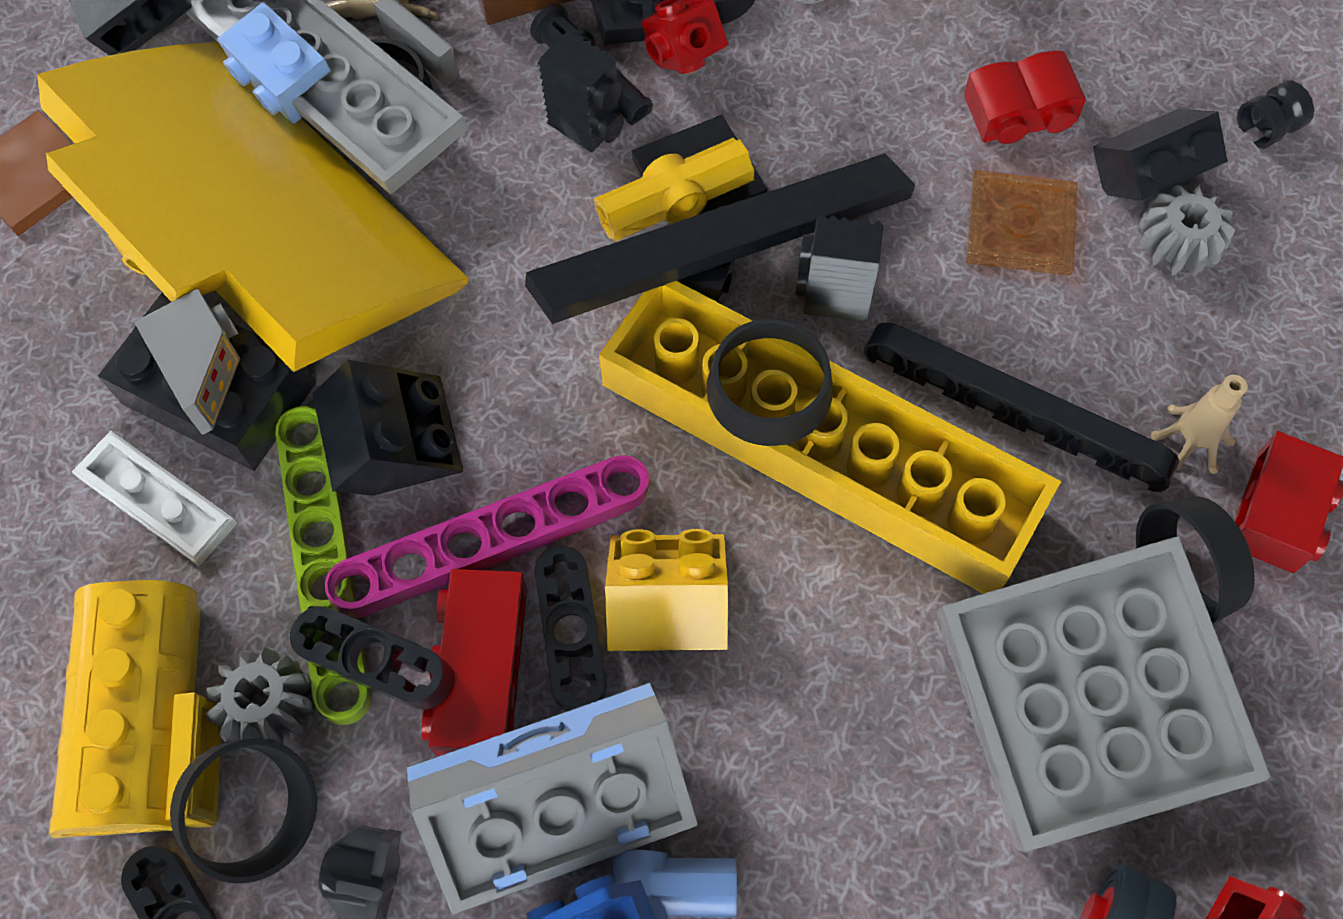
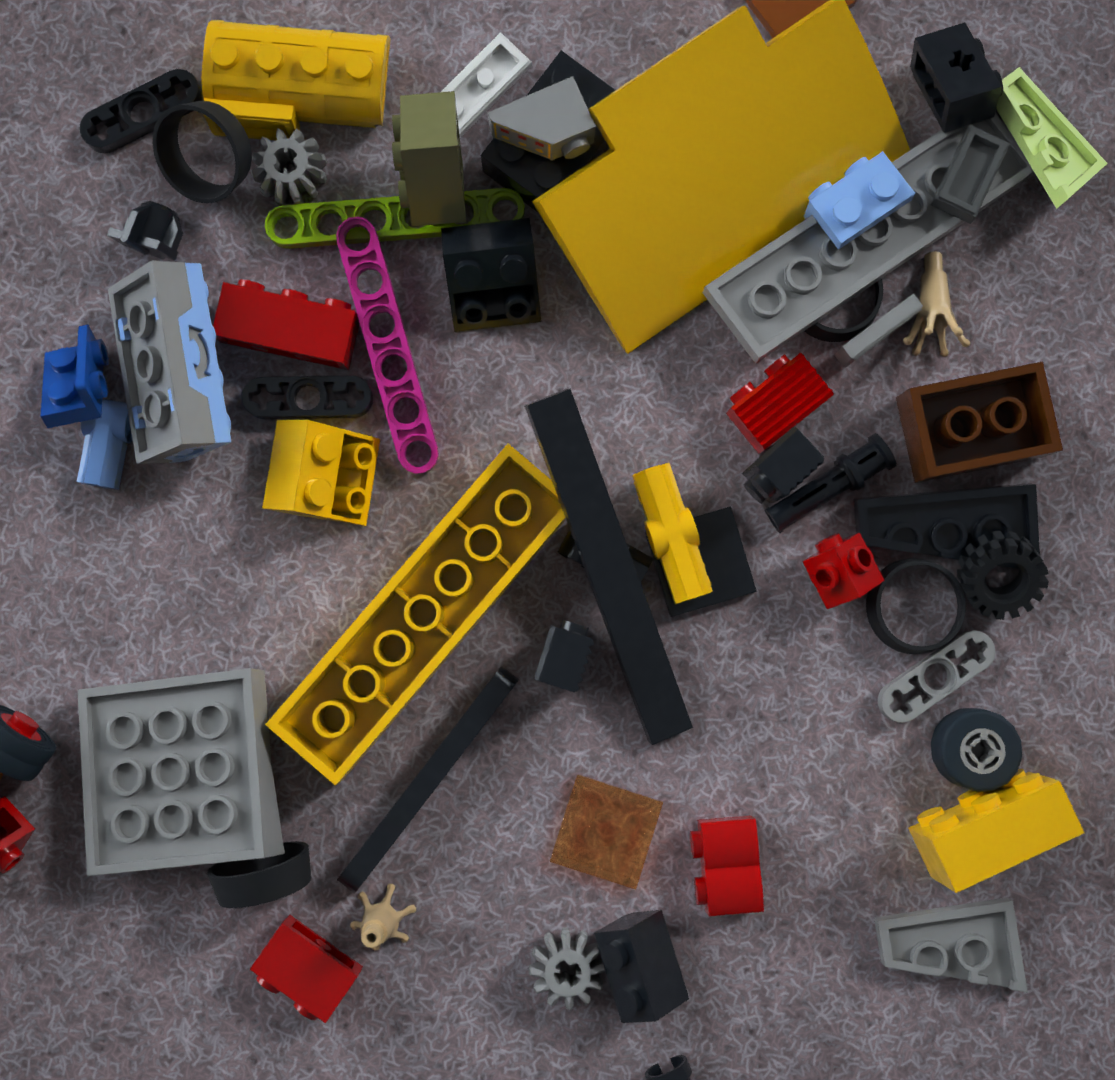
camera: 90 degrees right, 20 degrees up
black beam [290,606,454,710] -> none
black tyre [706,319,833,446] -> none
none -> olive brick [392,91,466,226]
none -> red brick [726,353,834,454]

